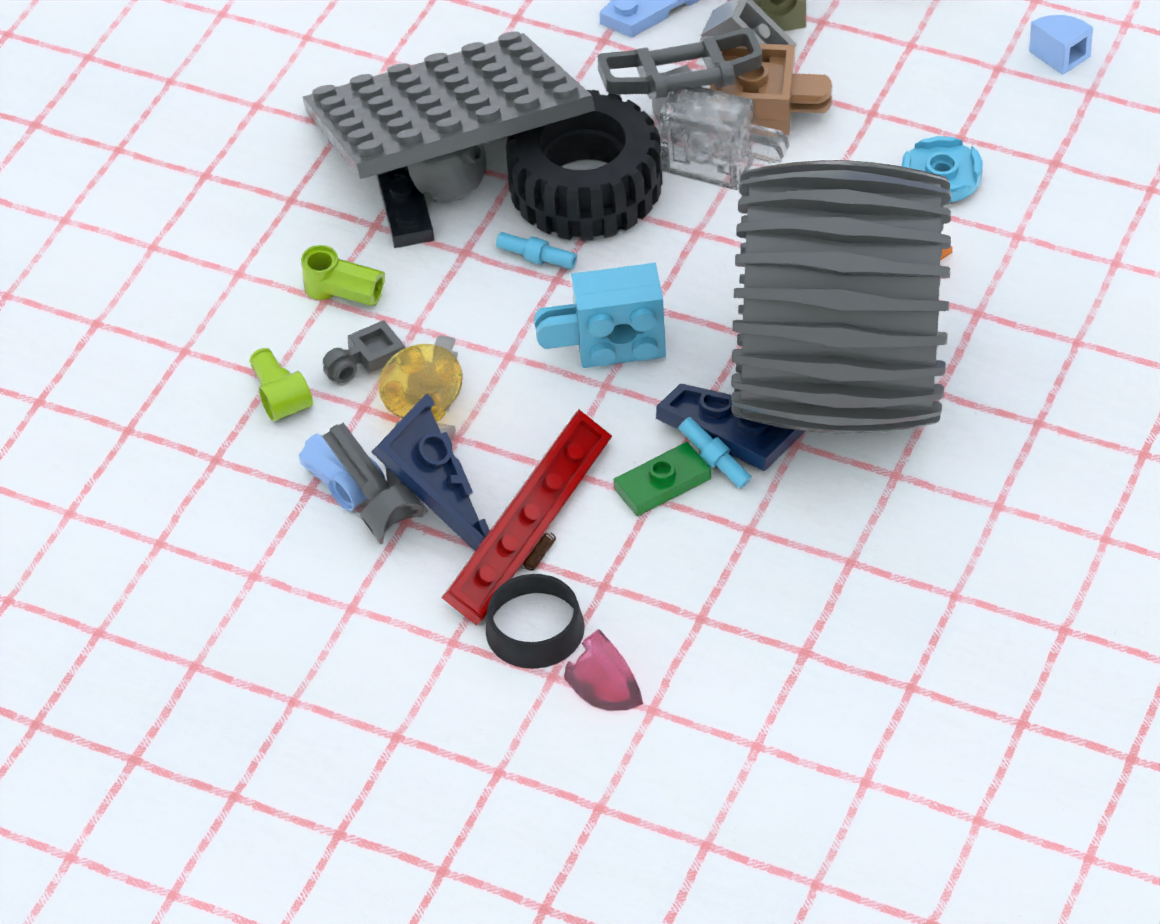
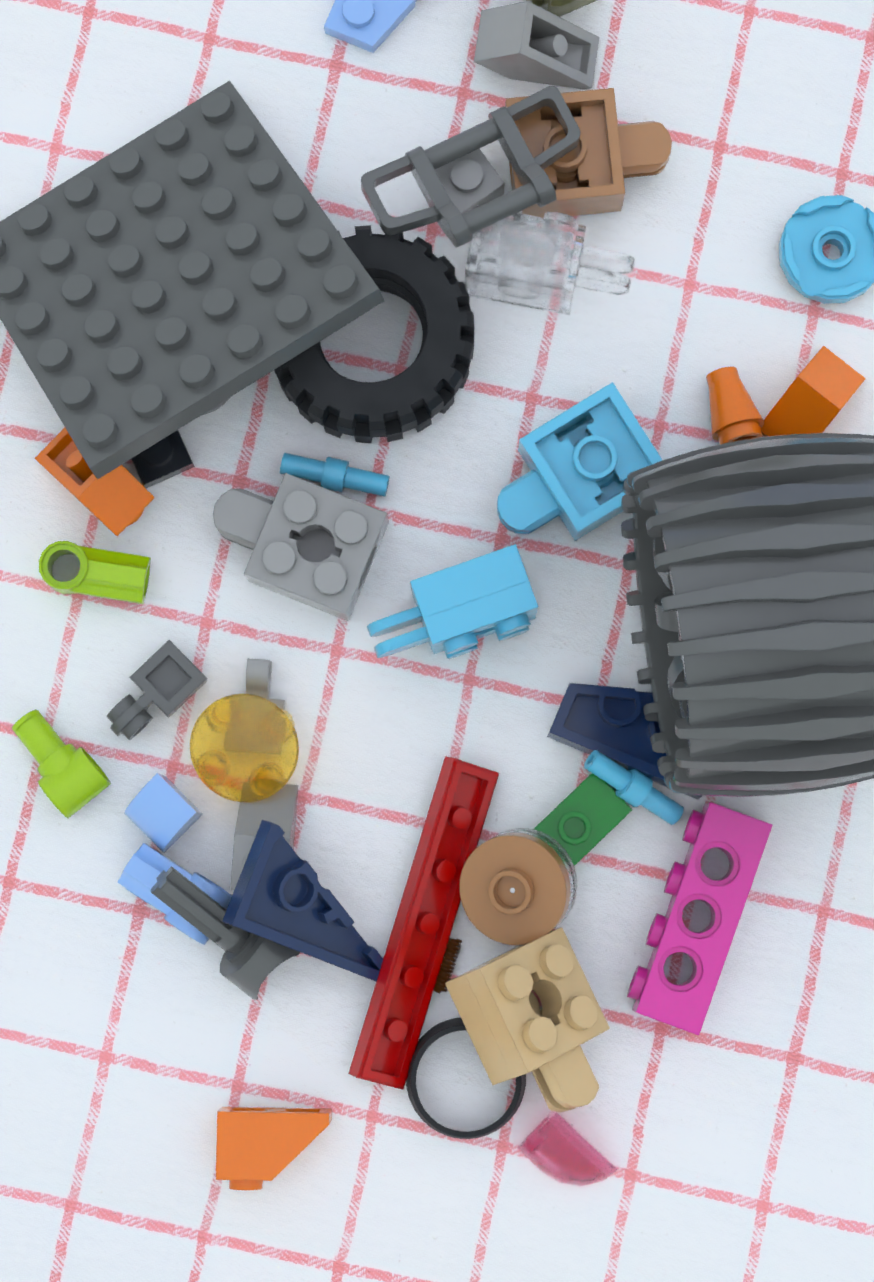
camera: 10 degrees left, 35 degrees up
none -> orange slope [35,427,155,536]
none -> light blue brick [125,773,203,853]
none -> light grey brick [213,473,389,621]
none -> orange slope [216,1107,332,1190]
none -> tan brick [445,927,610,1112]
none -> medium nougat piece [459,828,577,945]
none -> medium azure brick [497,382,662,541]
none -> dark pink brick [627,802,773,1035]

